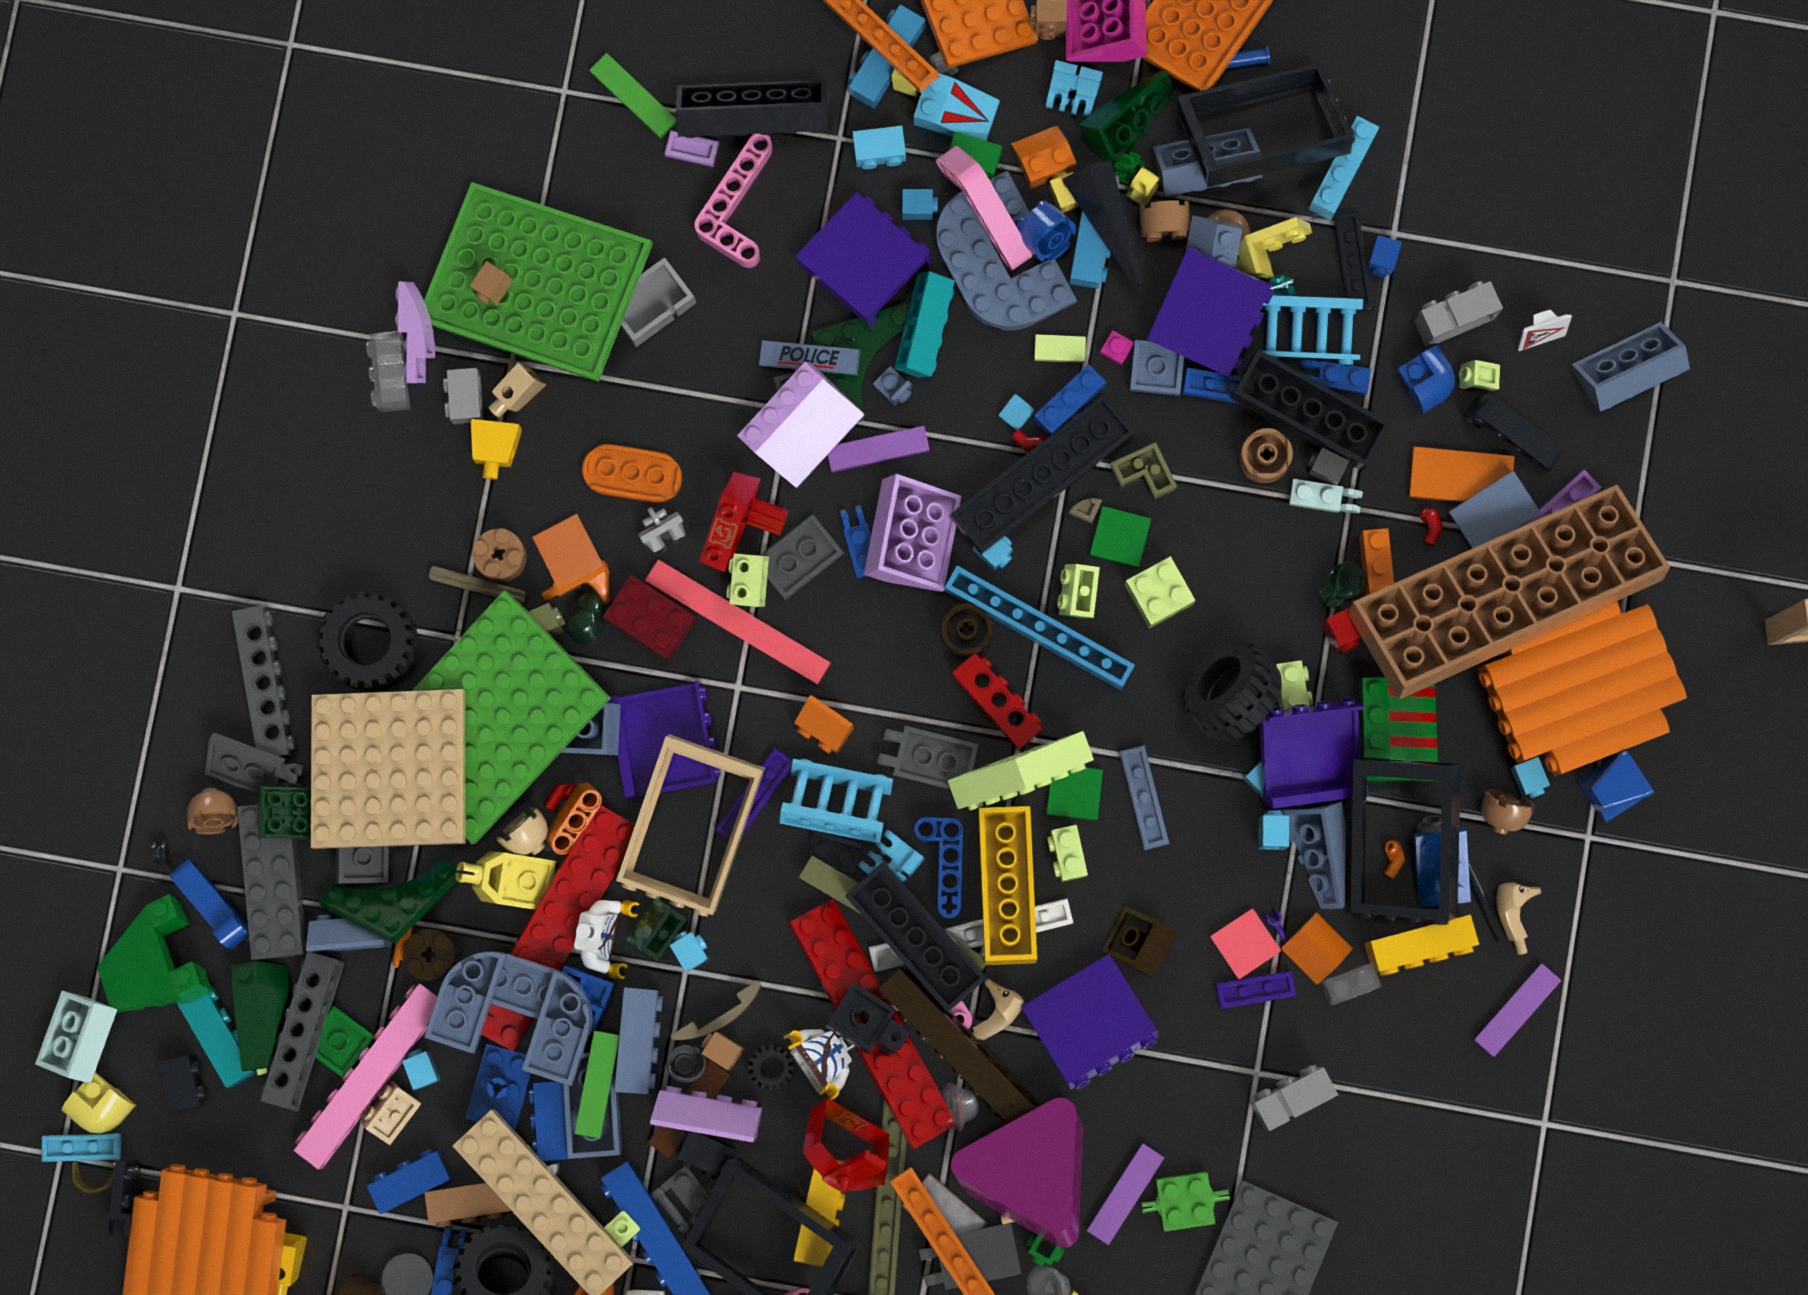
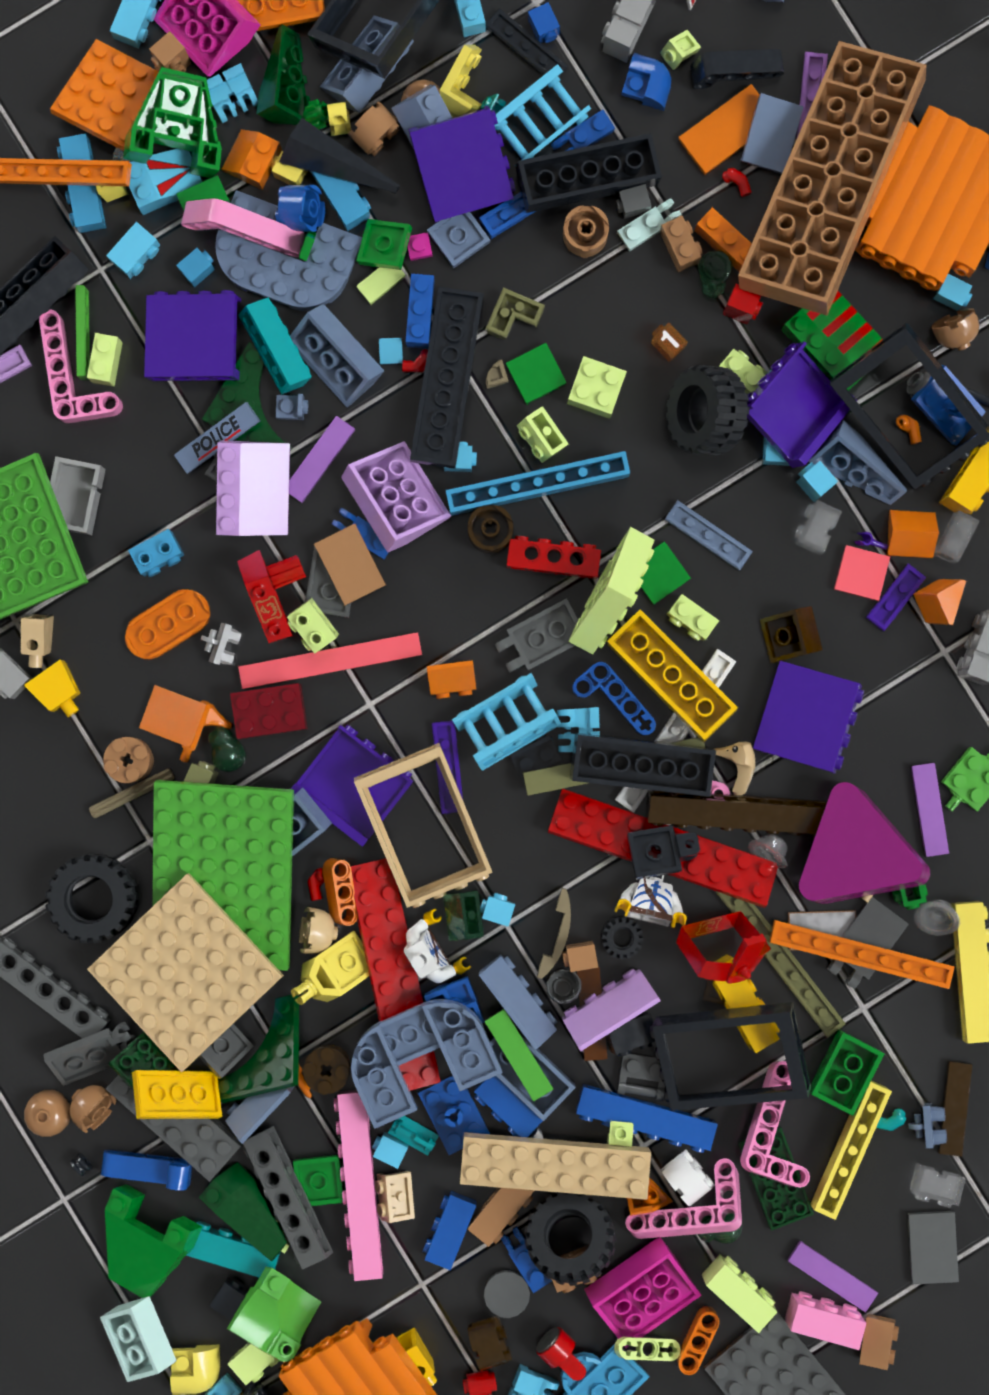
camera: 45 degrees left, 5 degrees up
none -> medium nougat cylinder [24,1090,71,1137]
none -> bright green tile [75,285,90,380]
none -> yellowish green brick [87,333,123,387]
none -> green wedge [123,67,222,178]
none -> dark azure brick [128,529,184,577]
none -> yellow tile [132,1070,222,1119]
none -> bright green slope [227,1266,321,1362]
none -> yellowish green brick [228,1343,279,1385]
none -> sand blue slope [290,304,384,407]
none -> green tile [299,232,316,261]
none -> medium nougat tile [314,523,386,606]
none -> green plate [356,219,412,270]
none -> teal hinge [388,1116,439,1156]
none -> clear orange brick [651,323,688,362]
none -> medium nougat brick [660,216,703,272]
none -> clear brick [794,500,842,555]
none -> orange slope [913,579,966,625]

